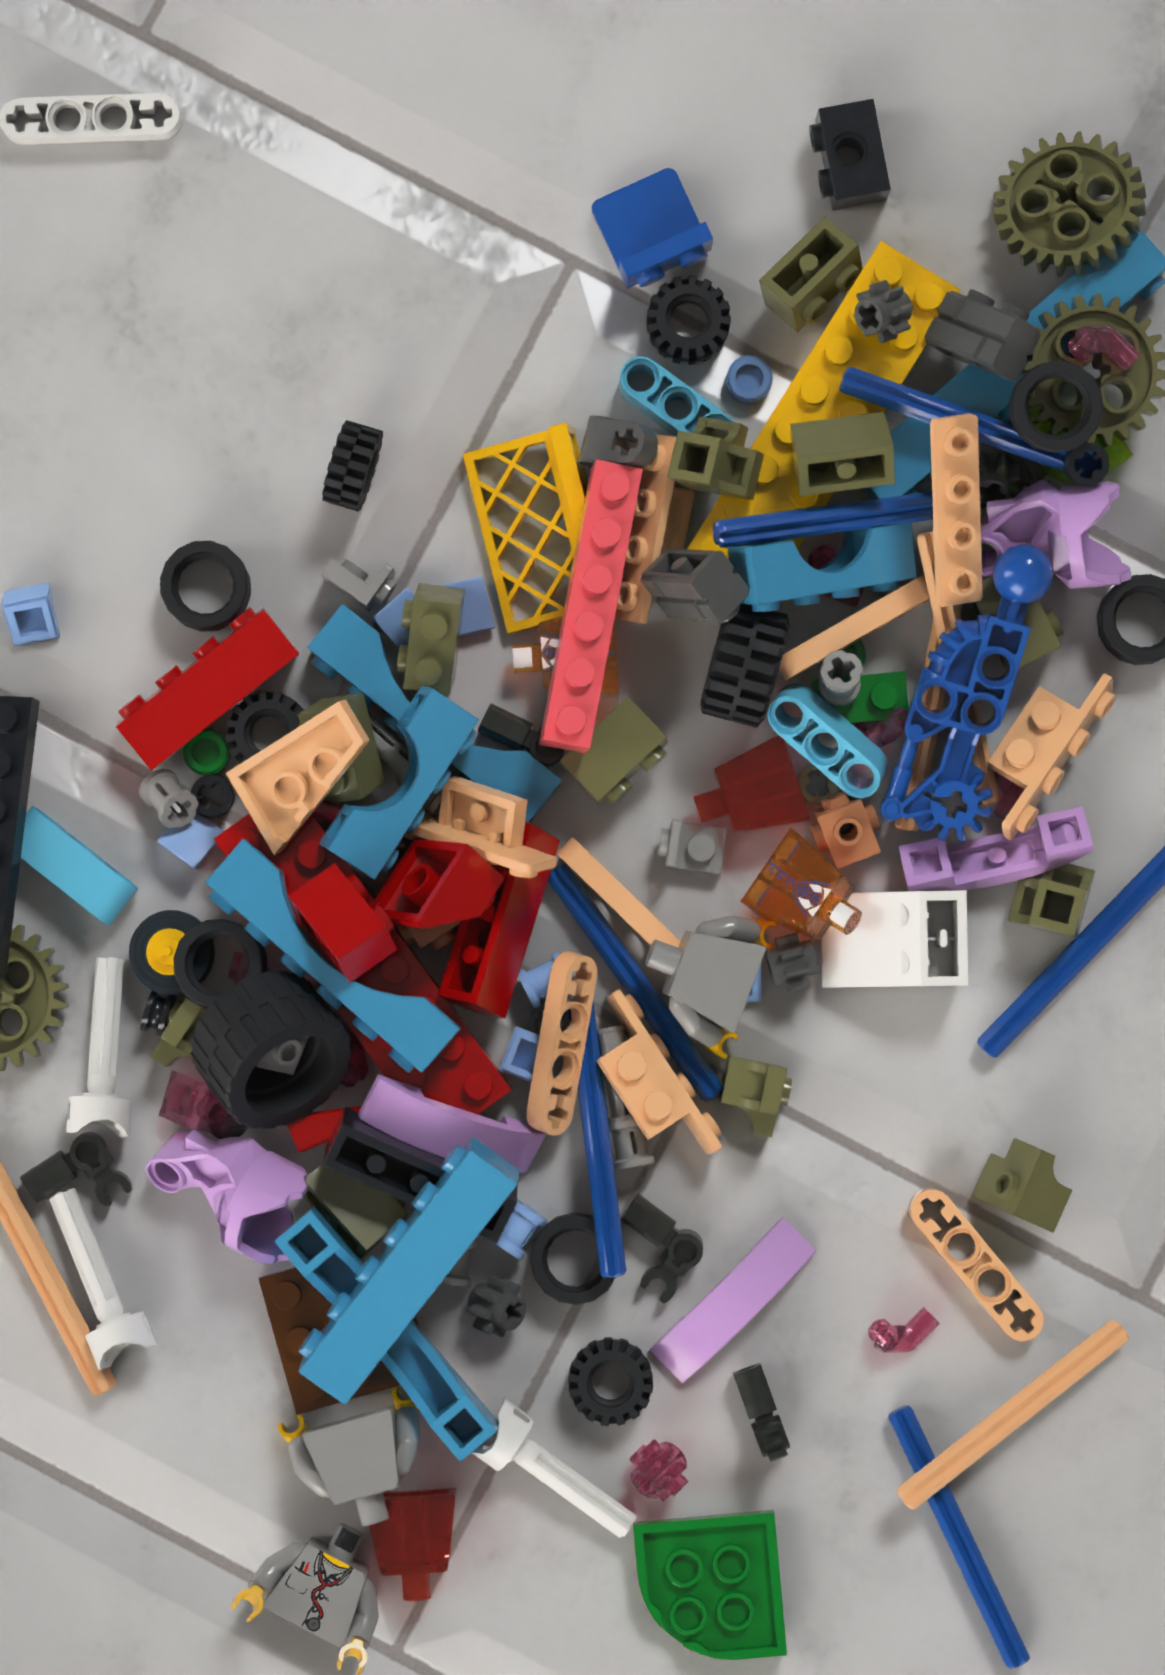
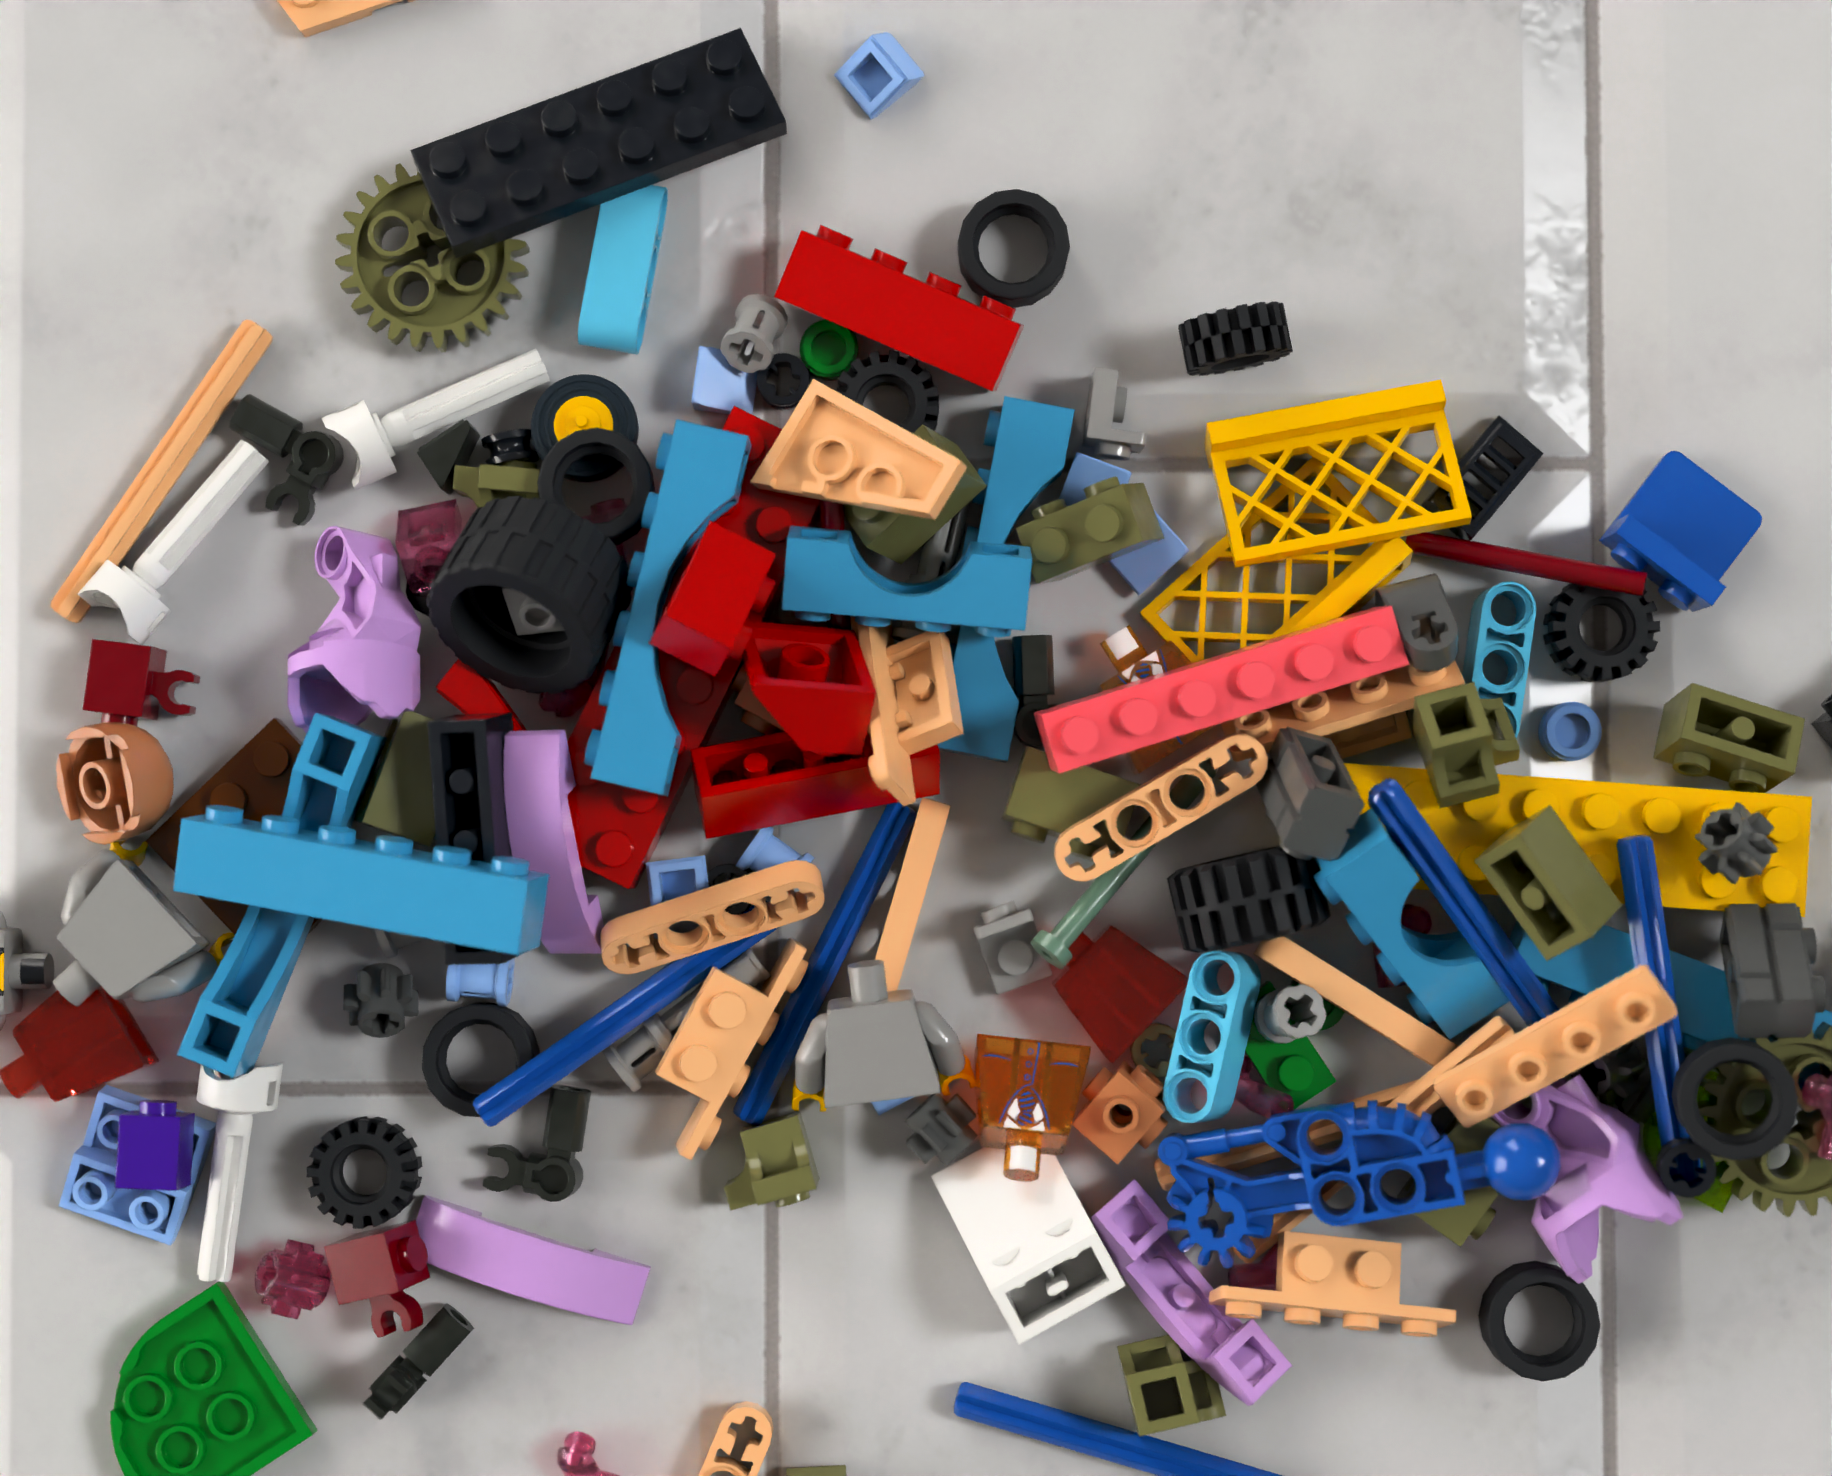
camera: 60 degrees right, 0 degrees up
none -> nougat cylinder [56,722,174,845]
none -> light blue slope [59,1084,216,1246]
none -> dark red brick [82,639,200,726]
none -> dark purple brick [115,1100,195,1191]
none -> dark red brick [324,1220,430,1338]
none -> pearl dark grey slope [417,419,480,495]
none -> sand green bar [1031,758,1217,969]
none -> light nougat beam [1054,733,1268,882]
none -> yellow fence [1204,379,1472,568]
none -> dark red bar [1405,532,1647,596]
none -> black slope [1421,415,1544,540]

